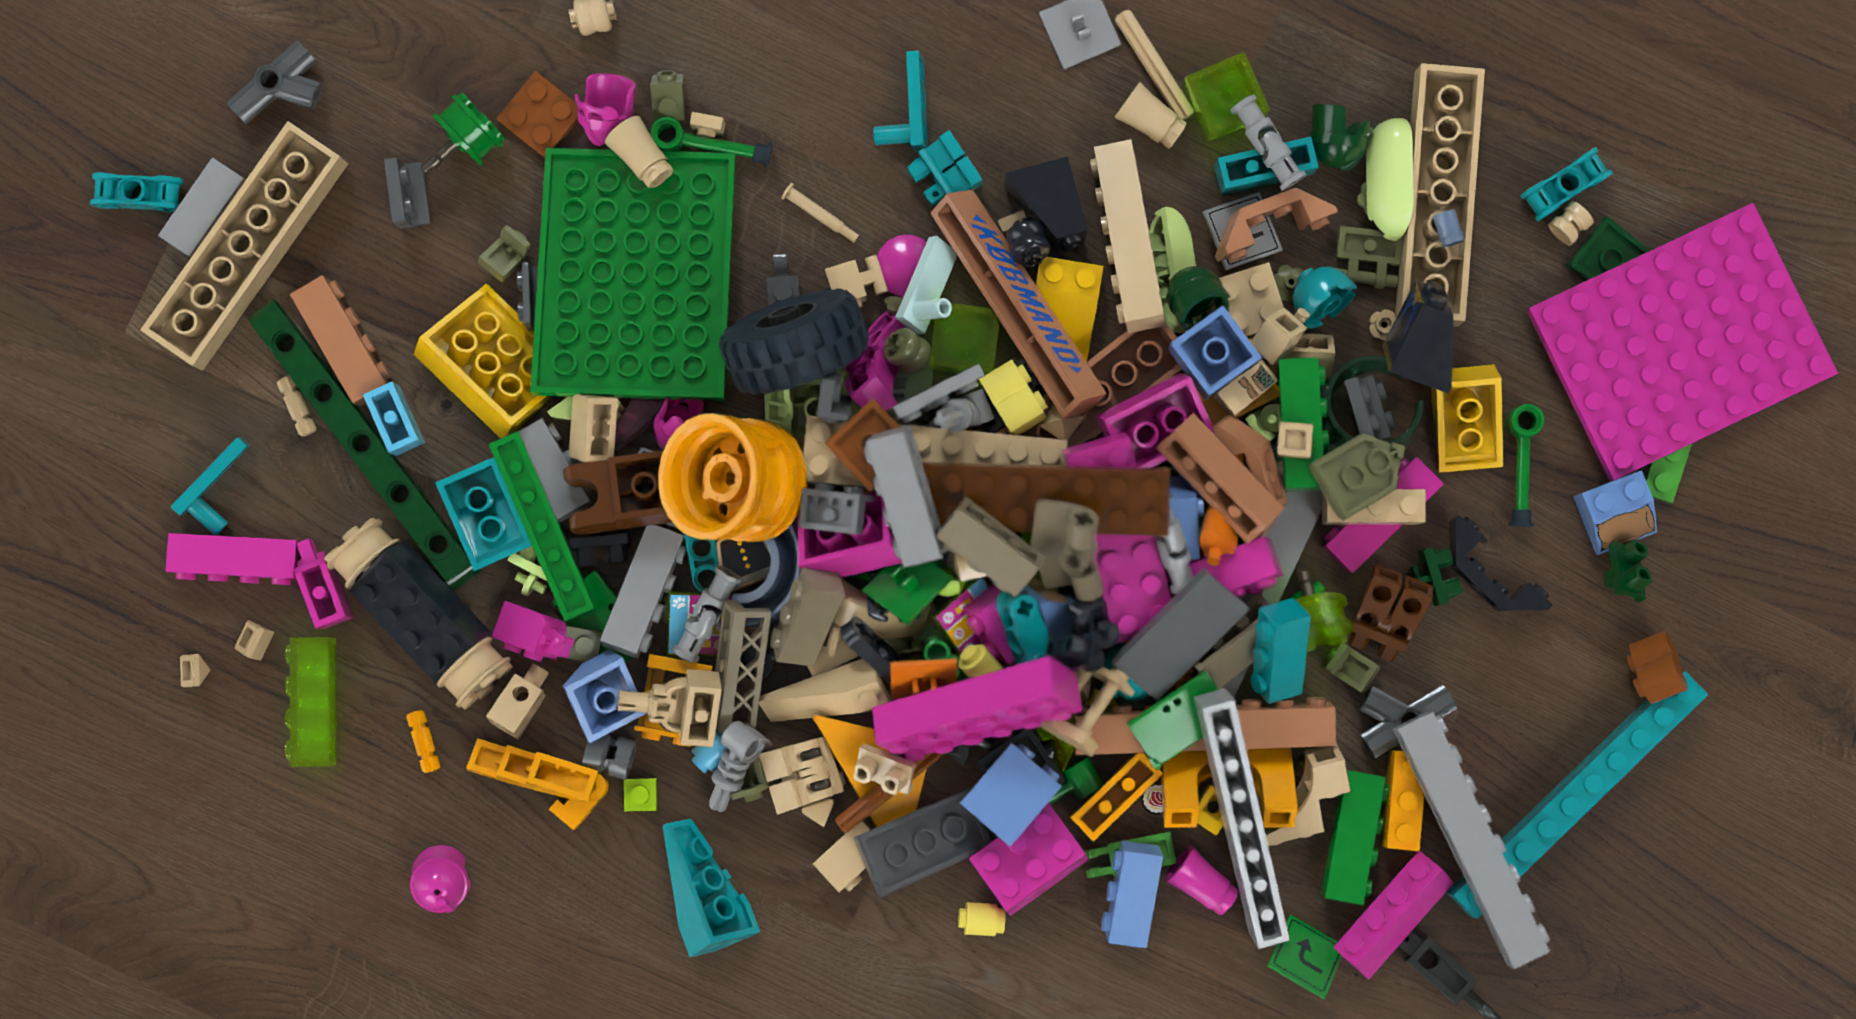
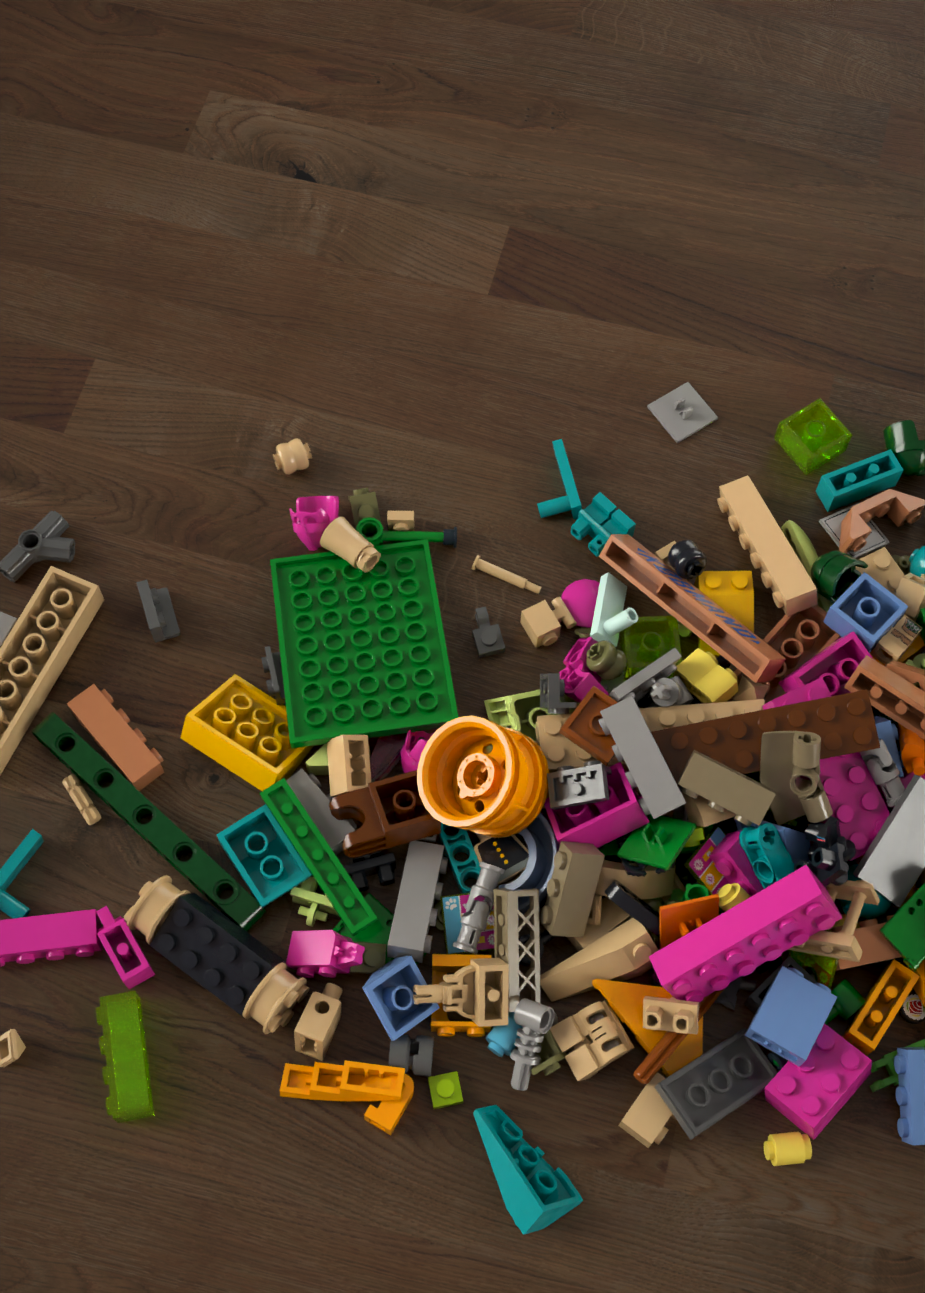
camera: 15 degrees left, 20 degrees down
tan slope [235,620,274,661] -> none
medium azure brick [363,382,425,456] -> none
light orange axle [406,710,440,773] -> none
dark pink helmet [410,845,471,913] -> none
green wheel [420,92,506,172] -> none
olive bracket [478,225,530,282] -> none
dark orange plate [496,71,578,159] -> none
black wheel [719,288,869,395] -> none
tan slope [801,797,835,827] -> none
black slope [1004,156,1088,252] -> none
tan plant [1114,82,1187,149] -> none
tan axle [1115,10,1194,120] -> none
light grey piece [1230,94,1306,191] -> none

